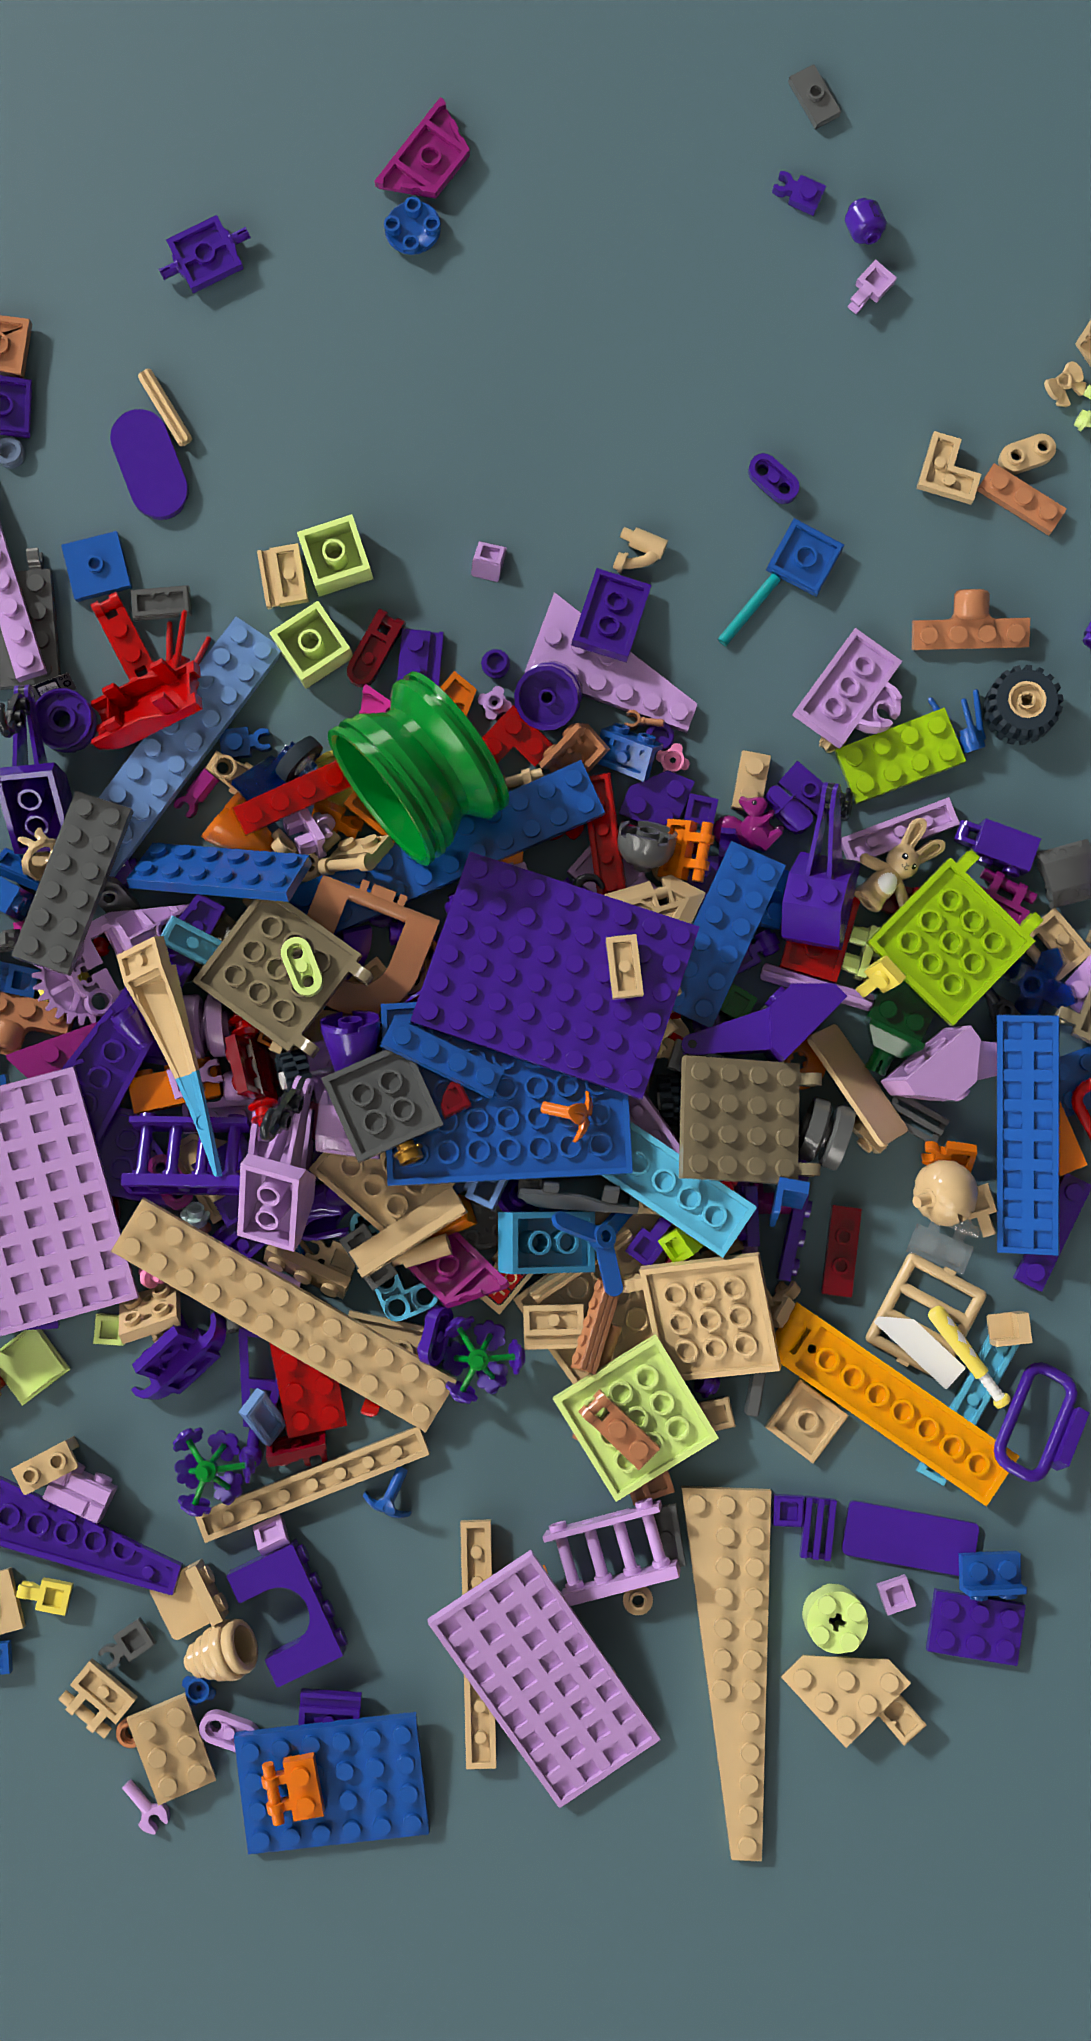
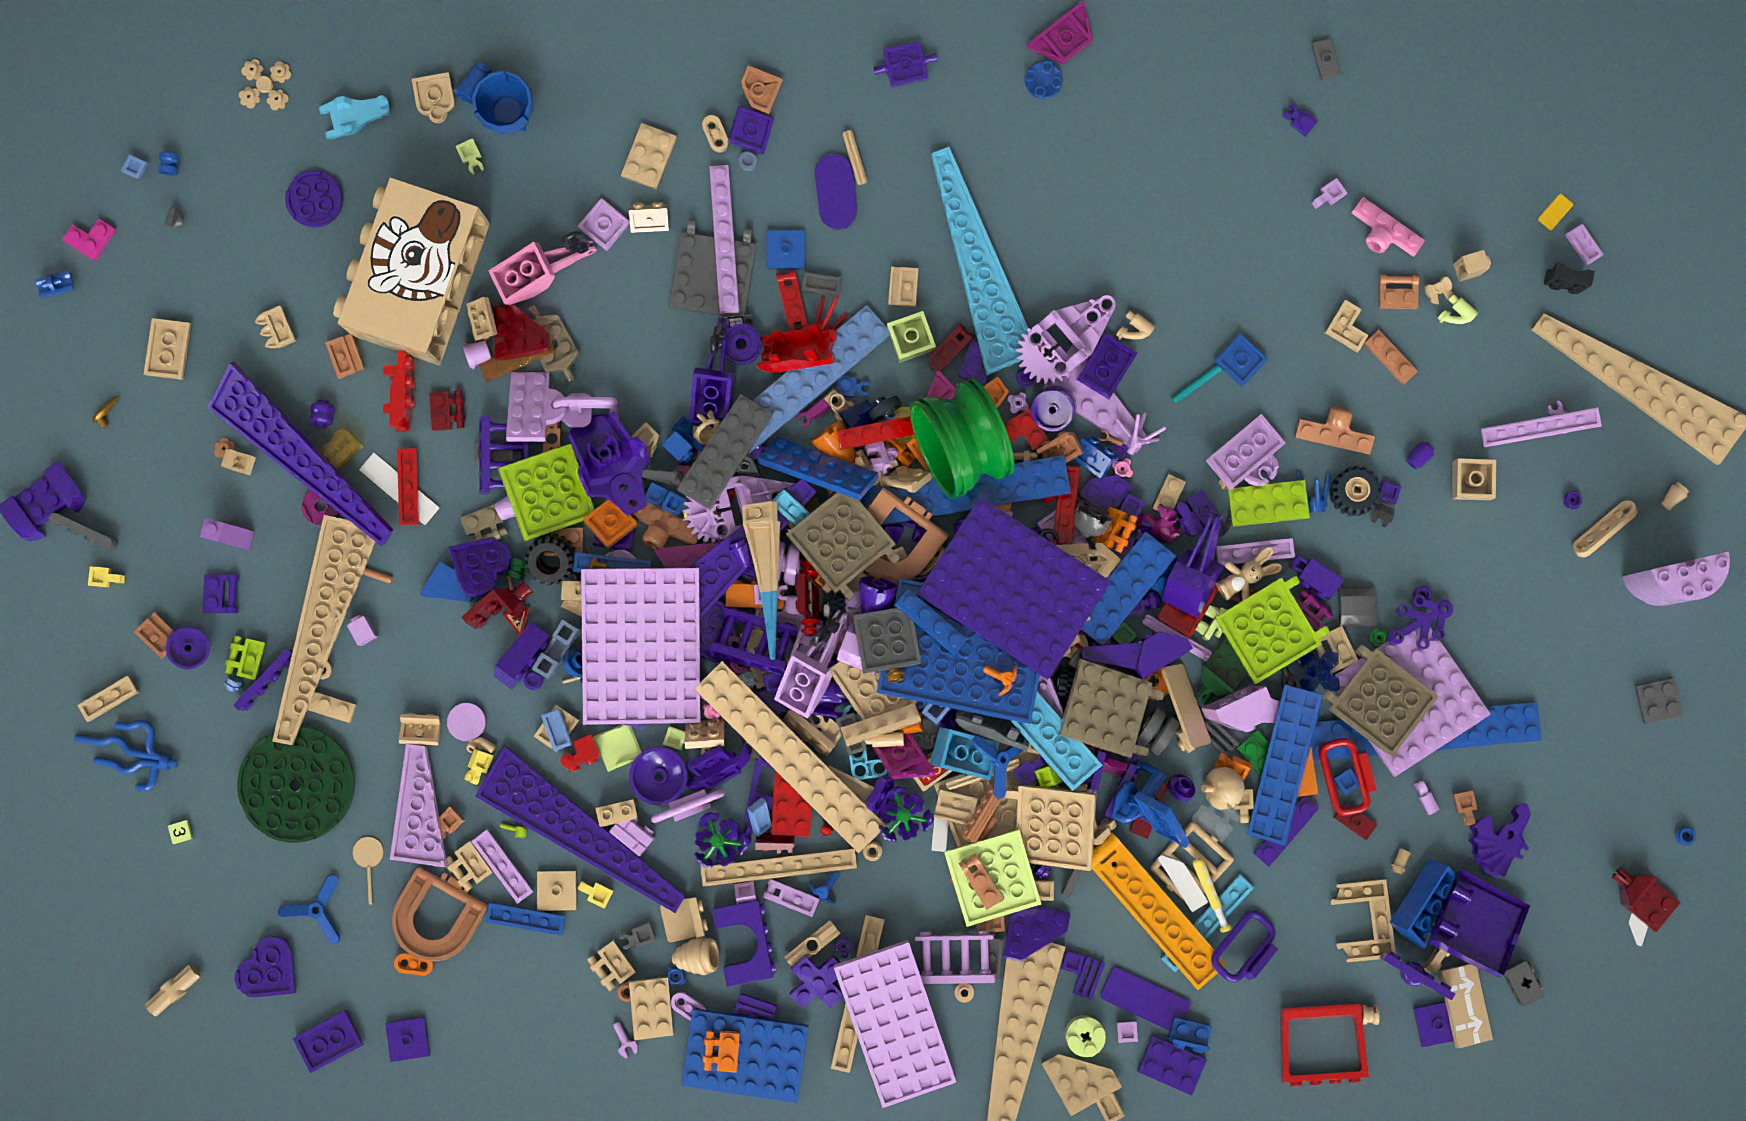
camera: 15 degrees right, 0 degrees up
yellowish green plate [281,937,324,997] -> none
yellowish green brick [297,514,373,597] -> none
dark red tile [441,1081,472,1119] -> none
lavender slope [471,541,507,582] -> none
tan plate [606,934,644,1000] -> none
dark purple plate [748,453,800,504] -> none
tan tile [765,1378,849,1464] -> none
blue panel [769,1177,810,1227] -> none
dark purple head [845,198,887,245] -> none
light yellow plate [855,955,906,998] -> none
tan panel [986,1311,1033,1347] -> none
tan plate [998,434,1056,475] -> none
none -> dark purple dish [629,747,688,805]
none -> lavender bar [651,789,725,823]
none -> lavender plate [762,879,820,917]
none -> tan piece [784,920,840,966]
none -> dark purple plate [789,954,844,1008]
none -> dark purple plate [832,934,856,958]
none -> tan plate [863,842,882,861]
none -> medium azure wing [931,147,1035,375]
none -> white sticker [932,818,948,852]
none -> dark purple plate [1002,905,1071,962]
none -> lavender connector [1016,295,1116,384]
none -> blue plate [1112,760,1190,848]
none -> lavender plant [1115,412,1166,455]
none -> dark purple plate [1168,774,1195,802]
none -> green plate [1236,730,1270,777]
none -> bright pink plate [1352,197,1425,257]
none -> clear smoke tile [1371,502,1394,527]
none -> dark purple tile [1378,480,1401,505]
none -> nougat plate [1379,274,1419,309]

